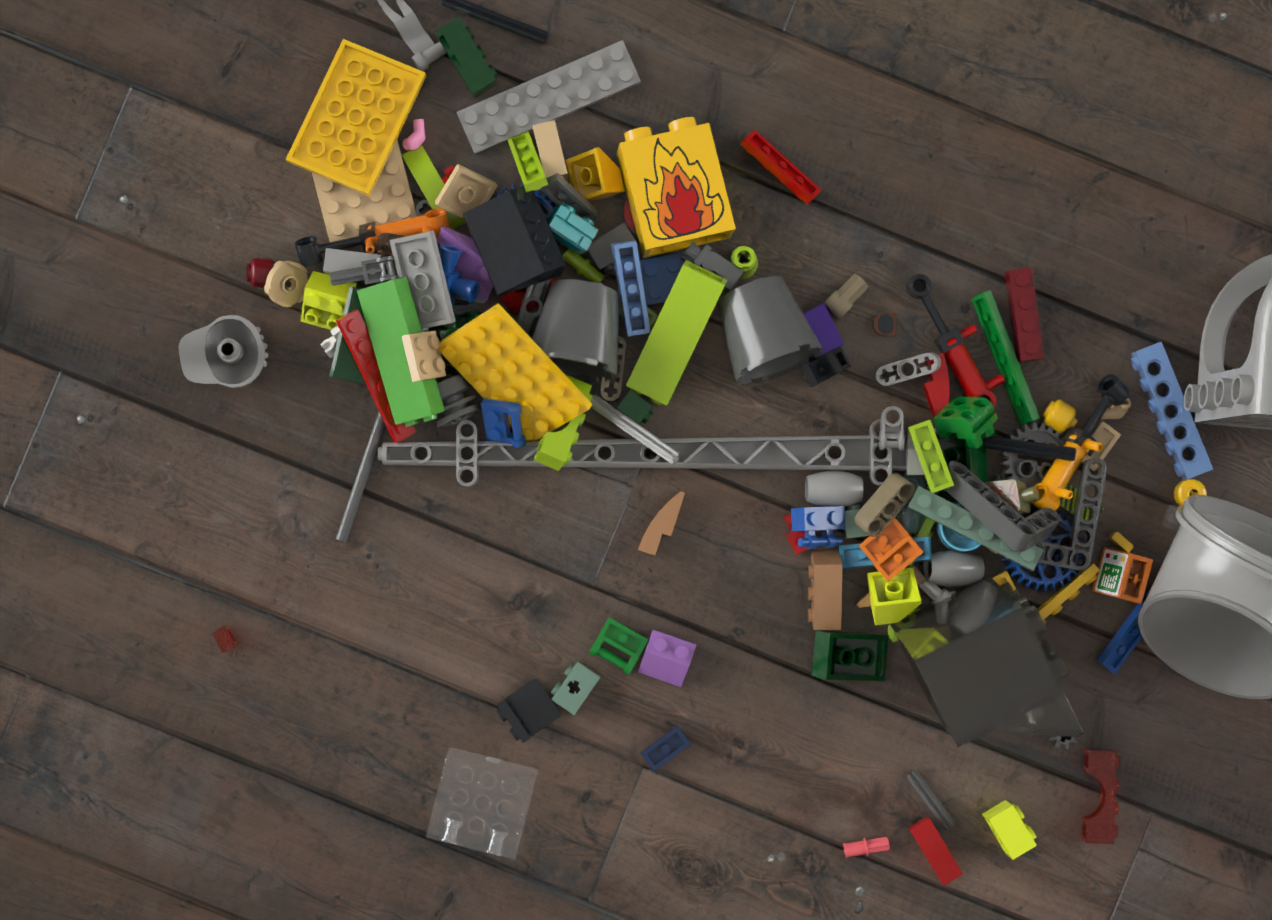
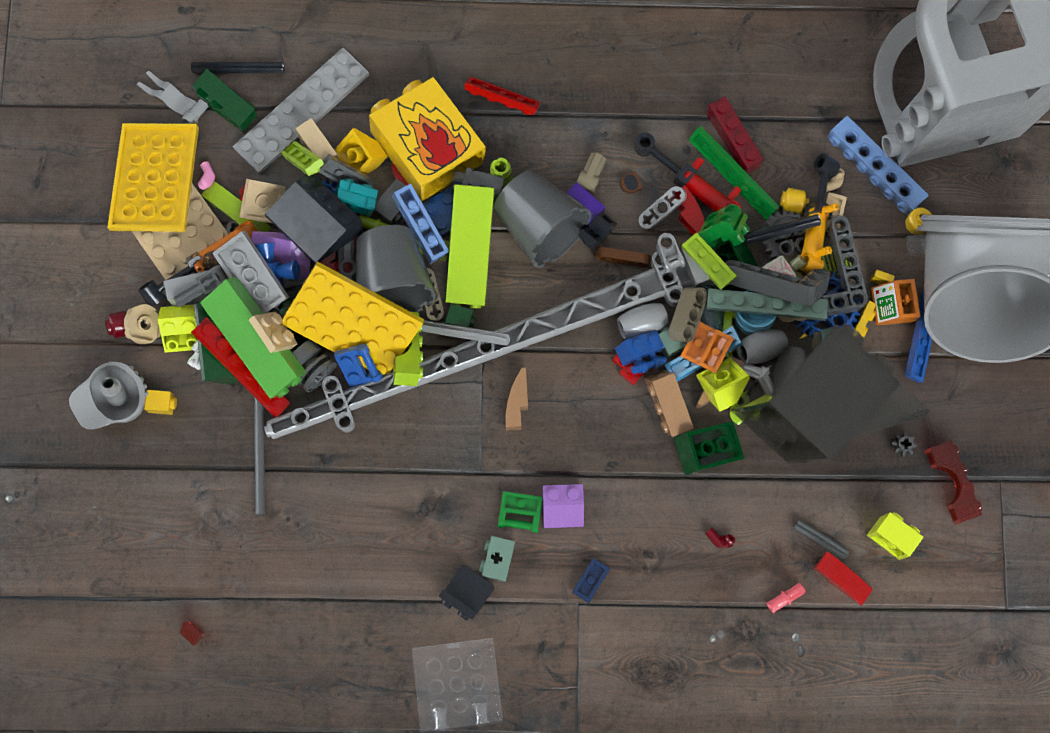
camera: 25 degrees left, 10 degrees down
none -> yellow brick [144,390,177,415]
none -> reddish brown beam [594,247,651,267]
none -> dark red arm [705,527,735,548]

